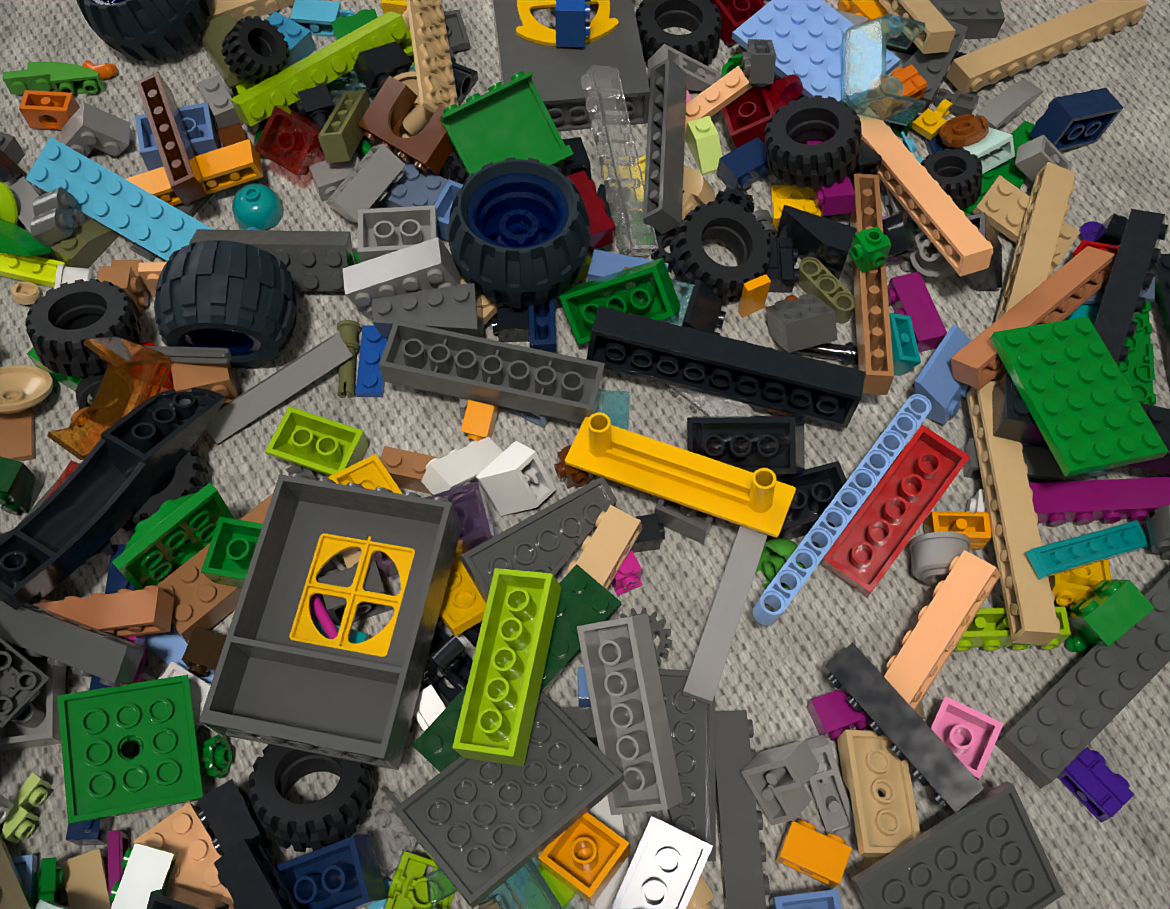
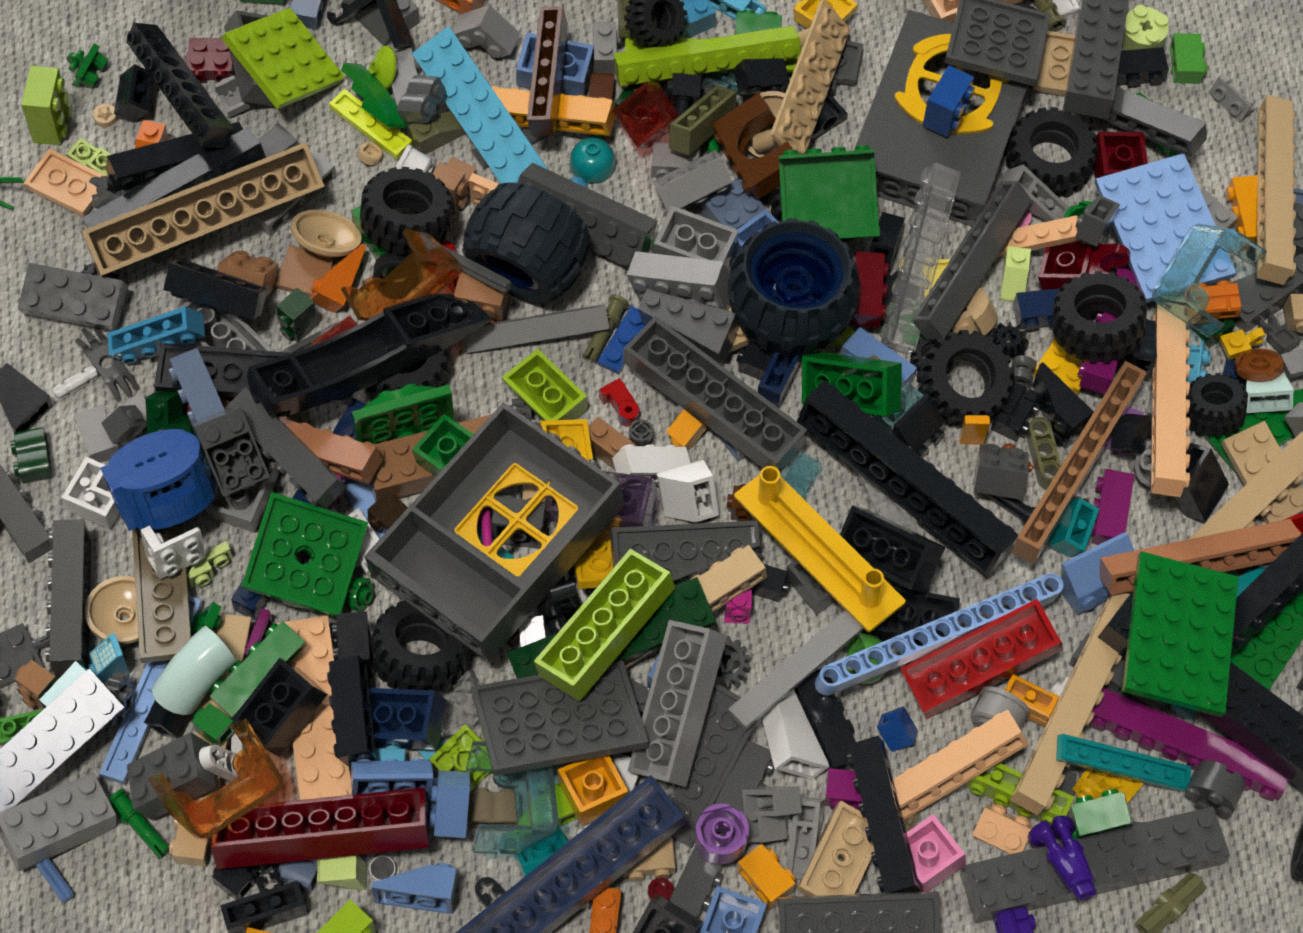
camera: 25 degrees right, 0 degrees up
green brick [849,226,892,273] -> none
none -> orange slope [310,244,366,313]
none -> red leg [599,378,639,427]
none -> dark grey wheel [628,419,653,446]
none -> medium lavender brick [695,803,749,864]
none -> white slope [762,689,829,780]
none -> black brick [794,668,856,770]
none -> blue panel [877,706,918,752]
none -> light nougat bracket [972,803,1034,854]
none -> dark purple piece [1028,815,1097,900]

